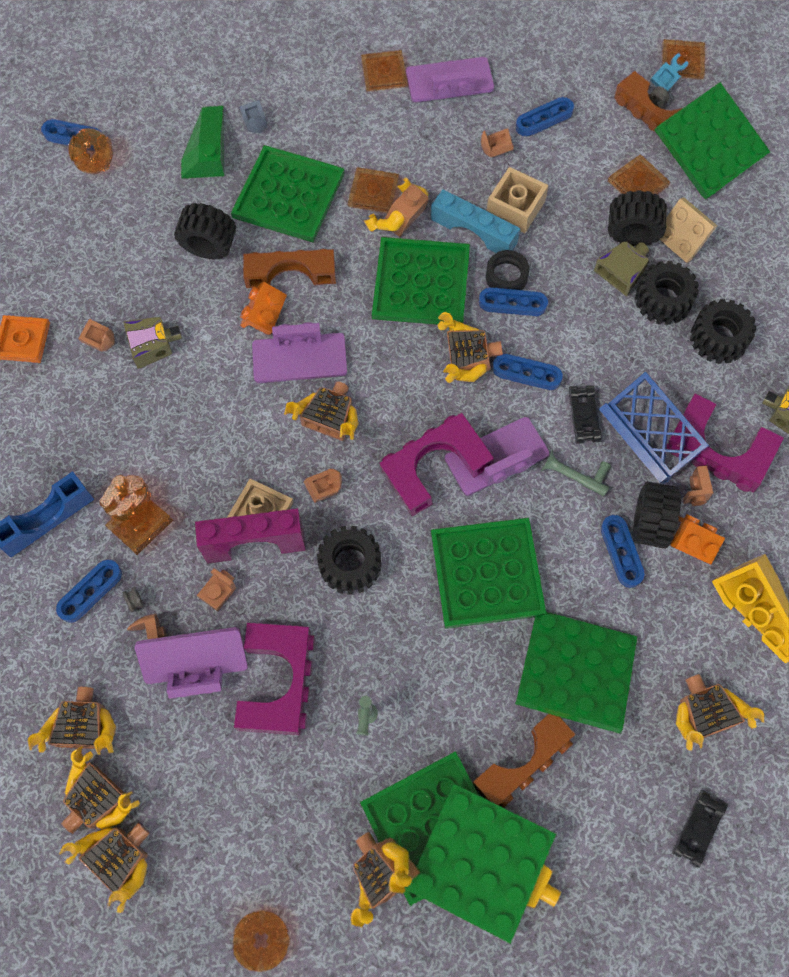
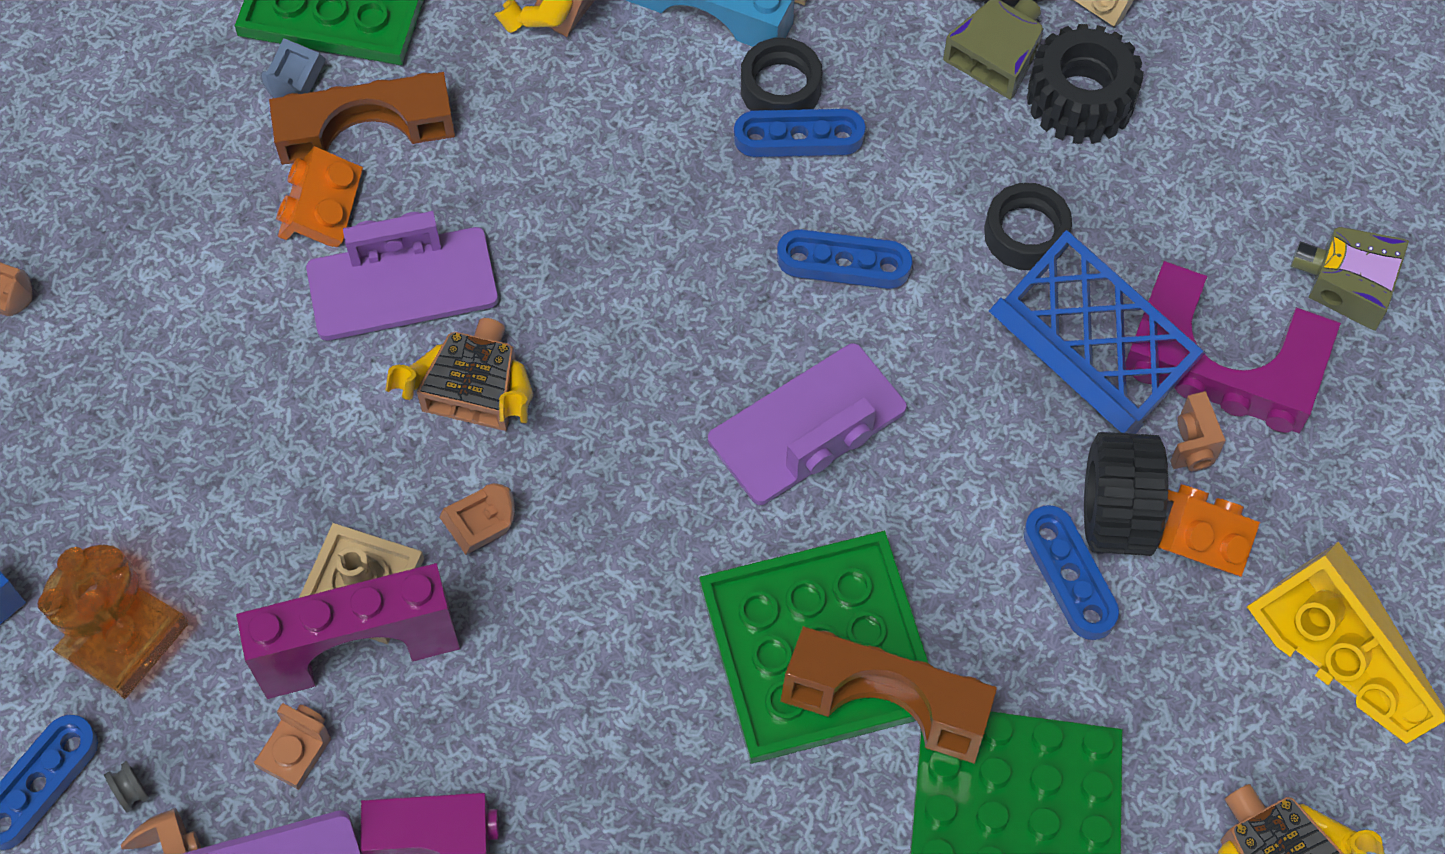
camera: 10 degrees left, 5 degrees down
olive torso [123,317,182,369] -> none
black tyre [174,203,237,260] -> none
black tyre [317,525,381,595] -> none
green plate [372,237,470,325] -> none
magenta arch [379,412,494,517] -> none
torso [438,312,503,383] -> none
sand green piece [541,449,611,497] -> none
black plate [569,385,601,444] -> none
black tyre [690,299,756,364] -> none
none -> sand blue plate [261,38,326,98]
none -> dark orange arch [780,626,997,763]
none -> black tyre [984,183,1072,270]

